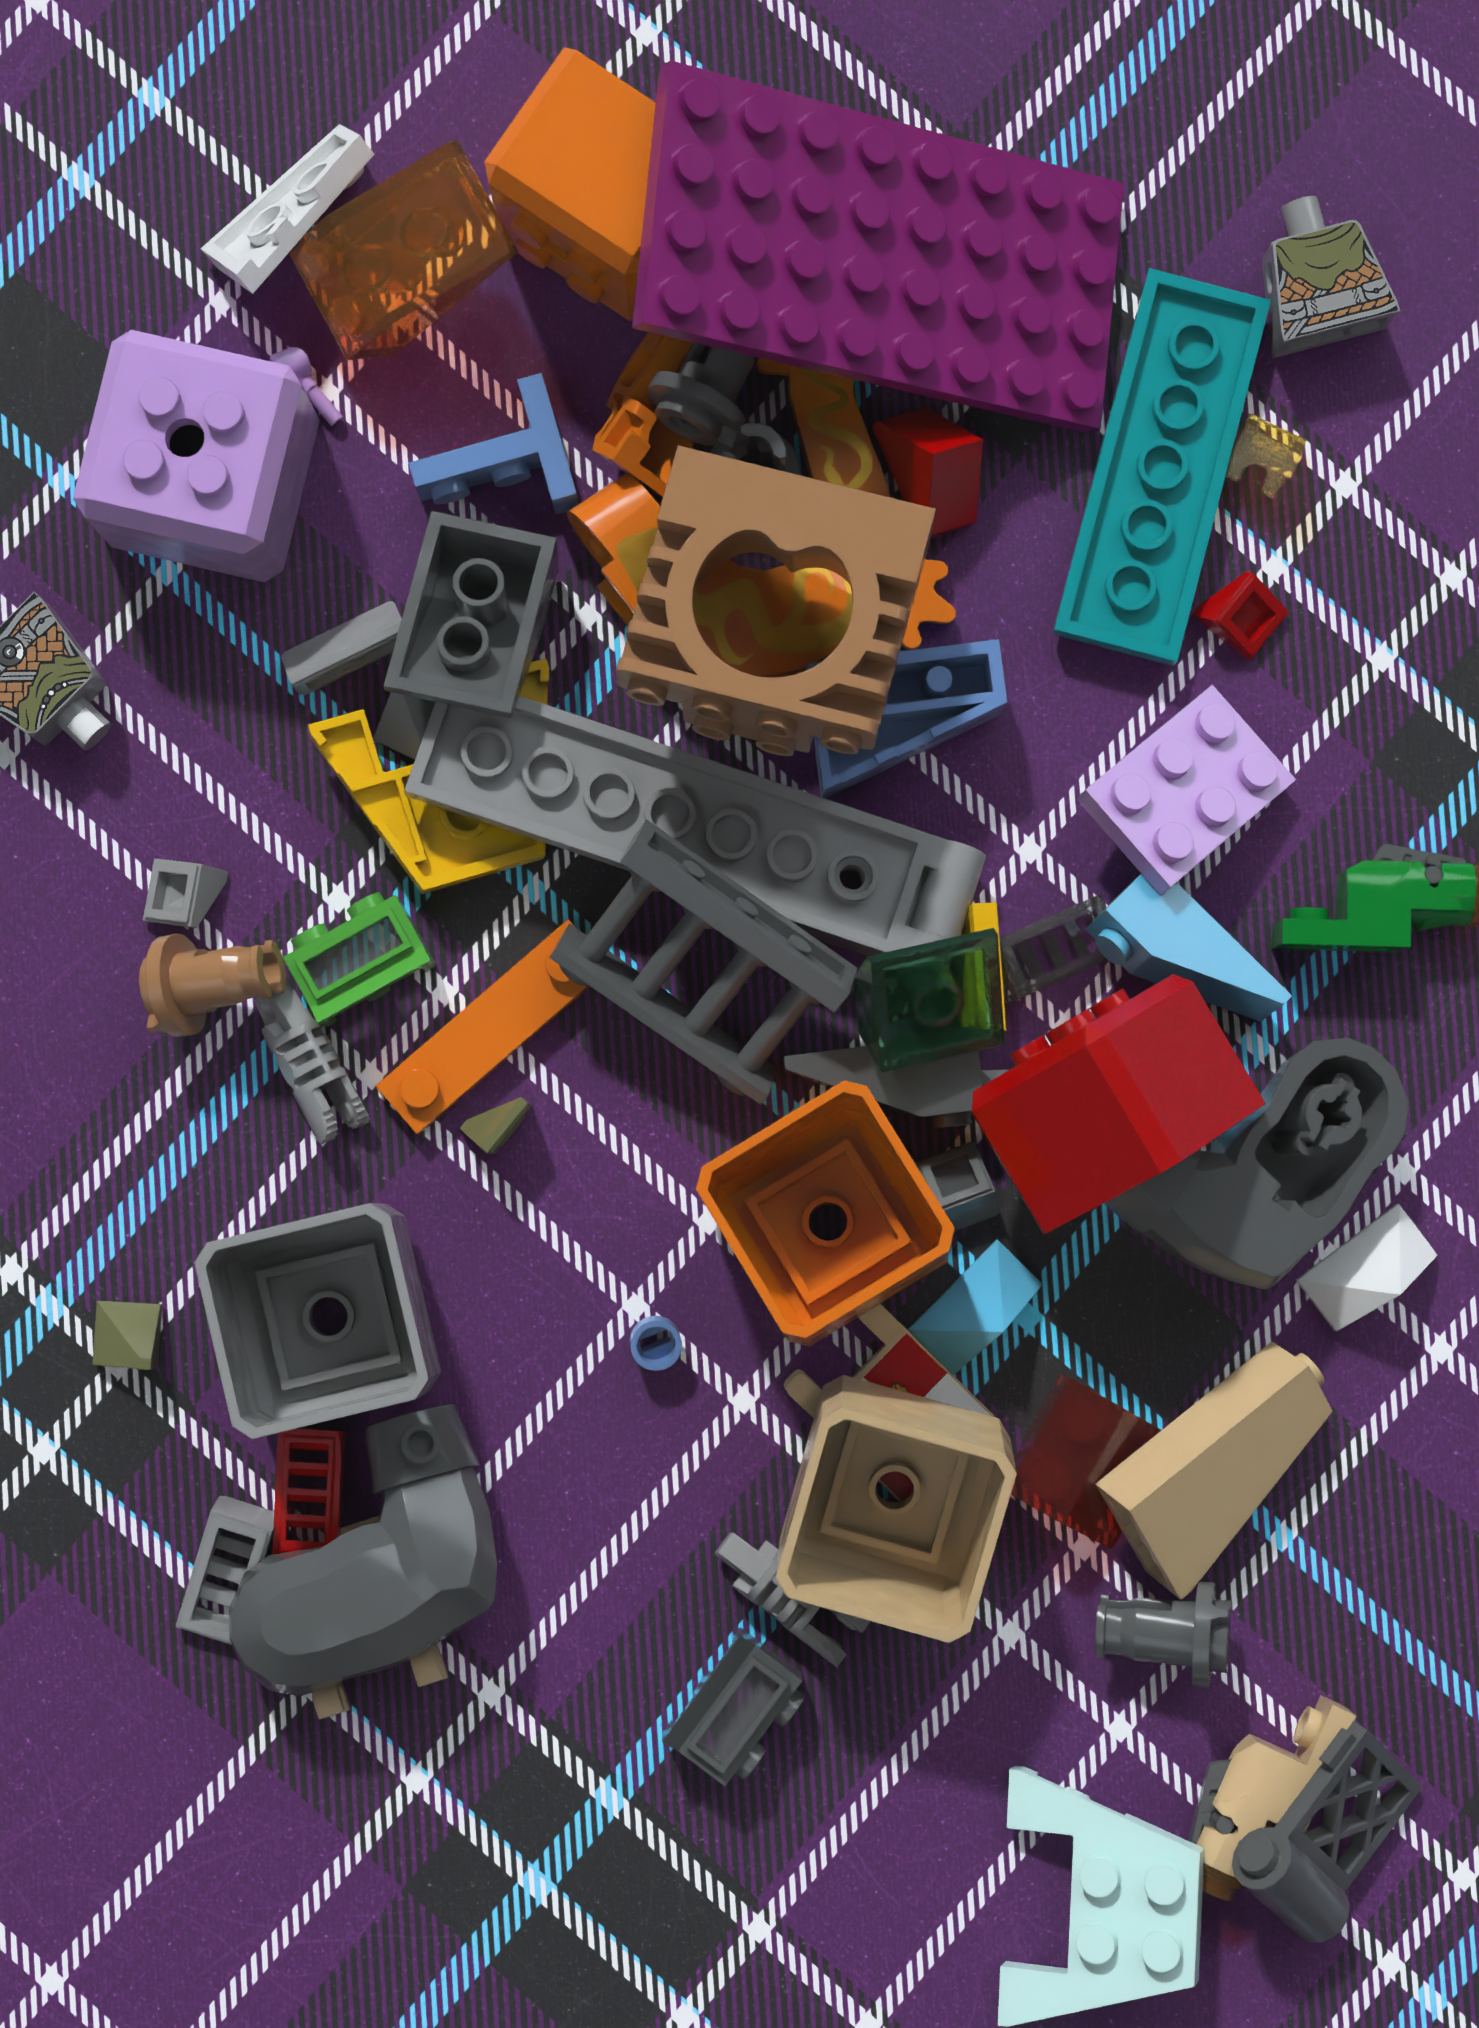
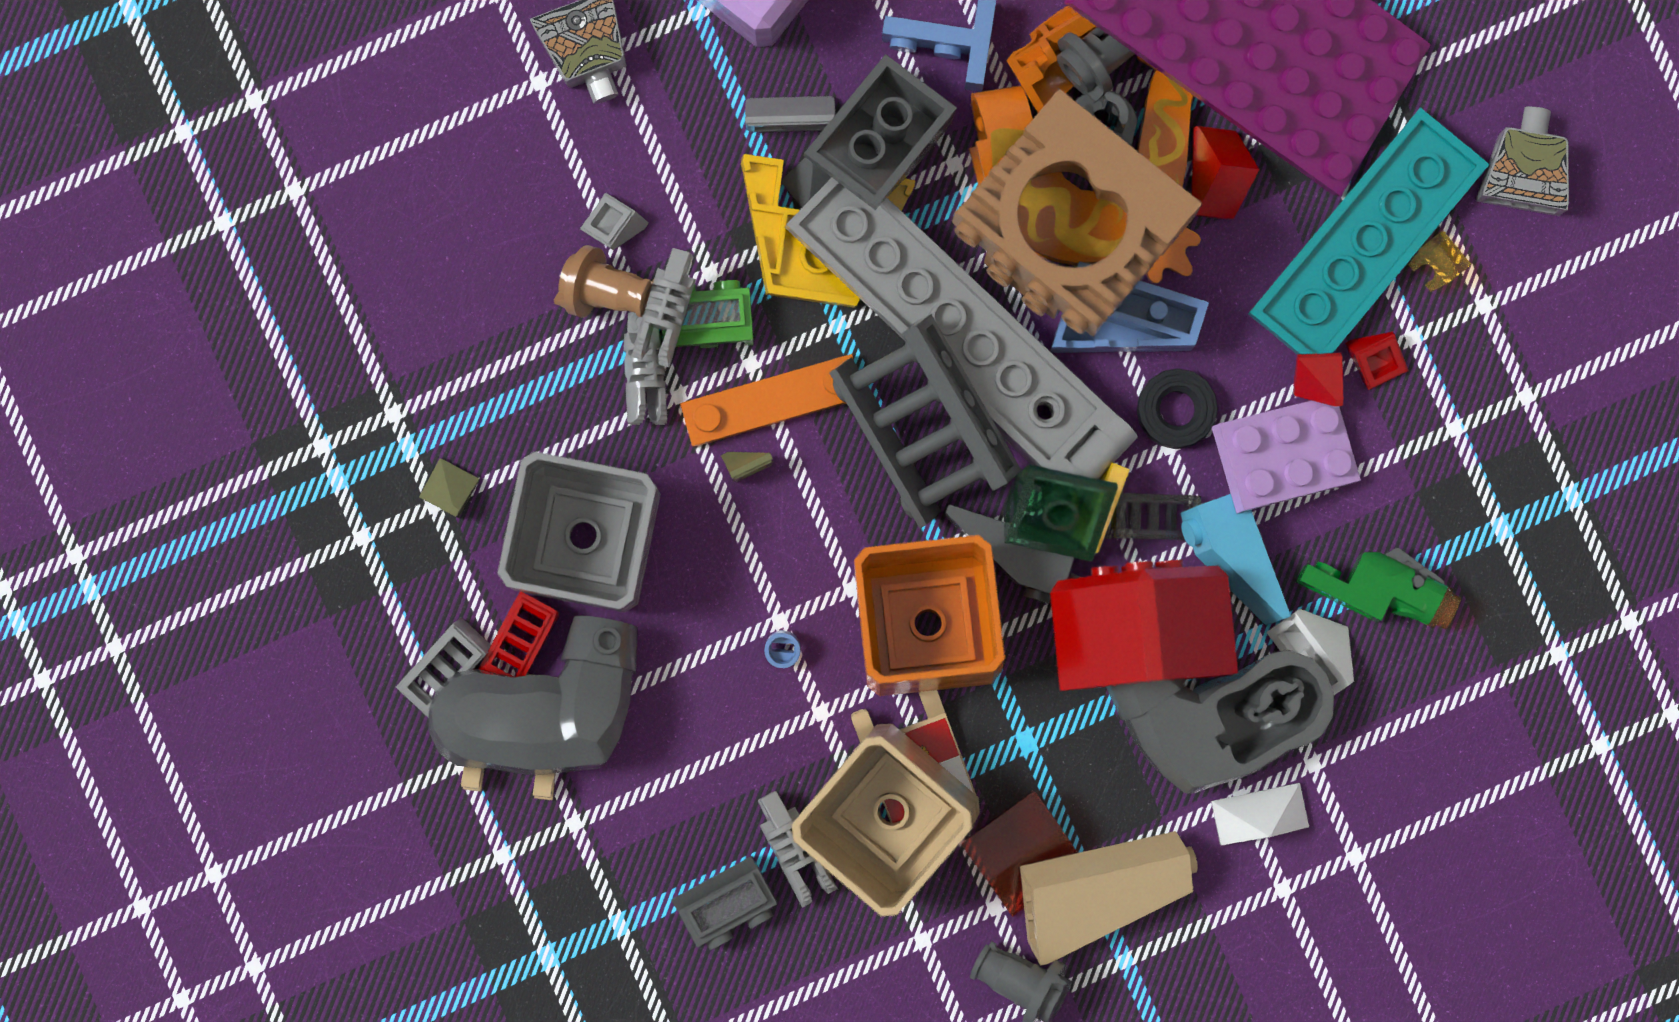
camera: 30 degrees right, 0 degrees up
medium azure slope [907,1239,1043,1375] -> none
dark grey slope [915,1141,1000,1231] -> none
none -> light grey hinge [631,248,696,368]
none -> black tyre [1136,368,1218,449]
none -> white slope [1266,609,1354,695]
none -> red slope [1293,353,1344,407]

